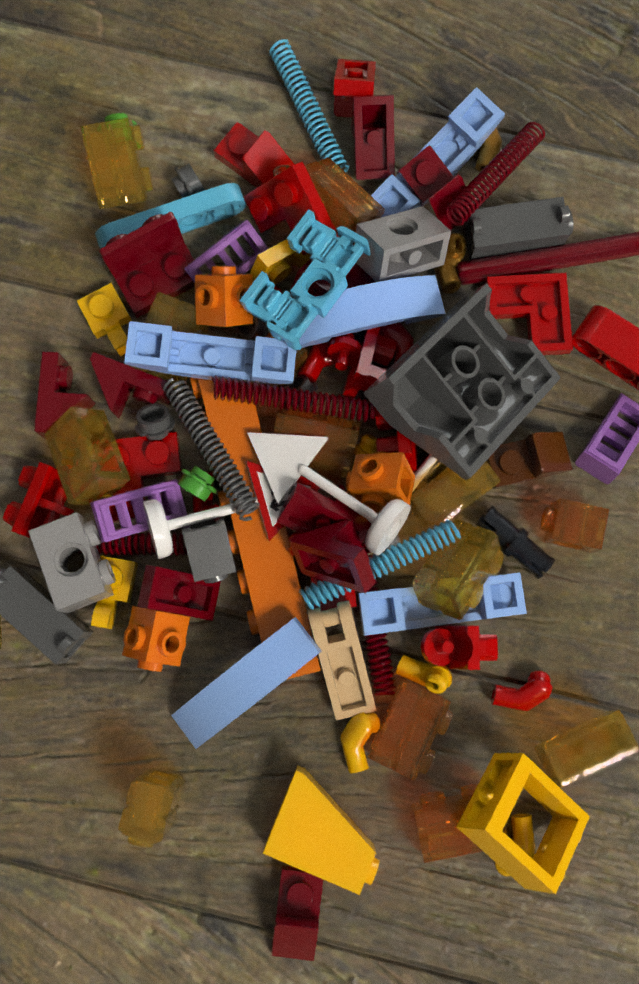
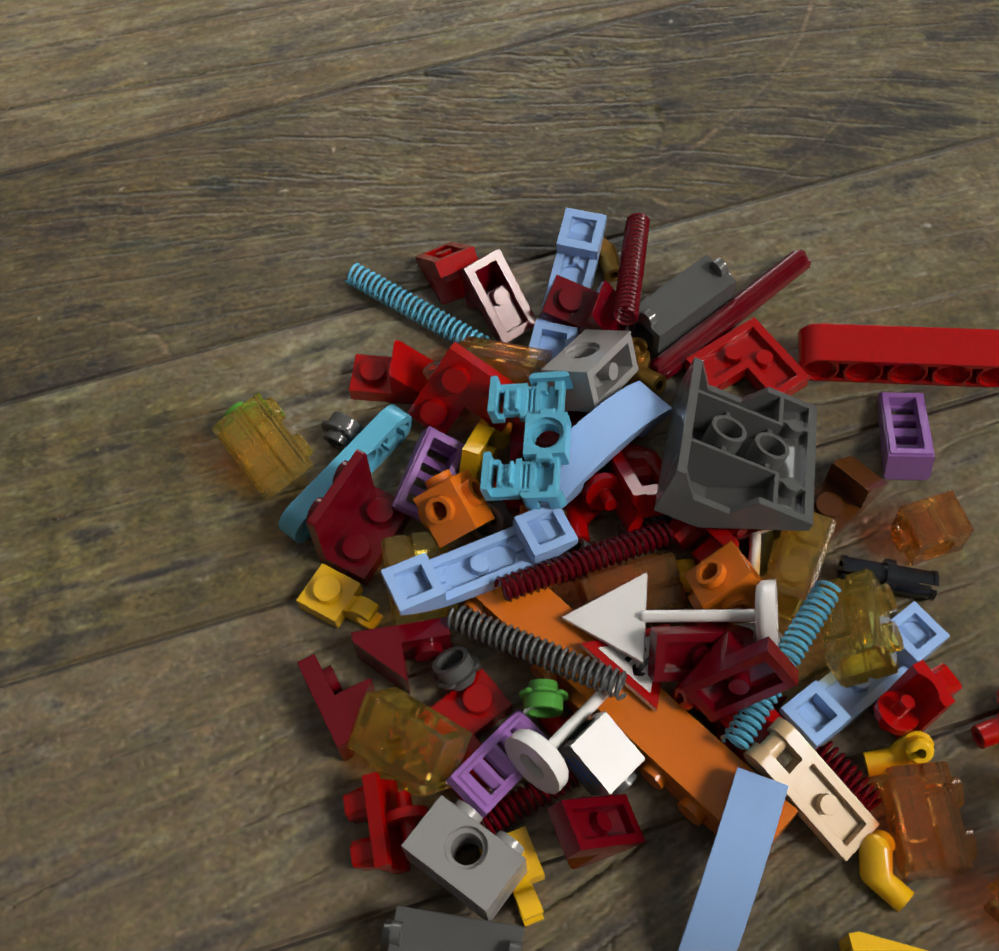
camera: 30 degrees left, 20 degrees down
orange brick [122,606,190,672] -> none

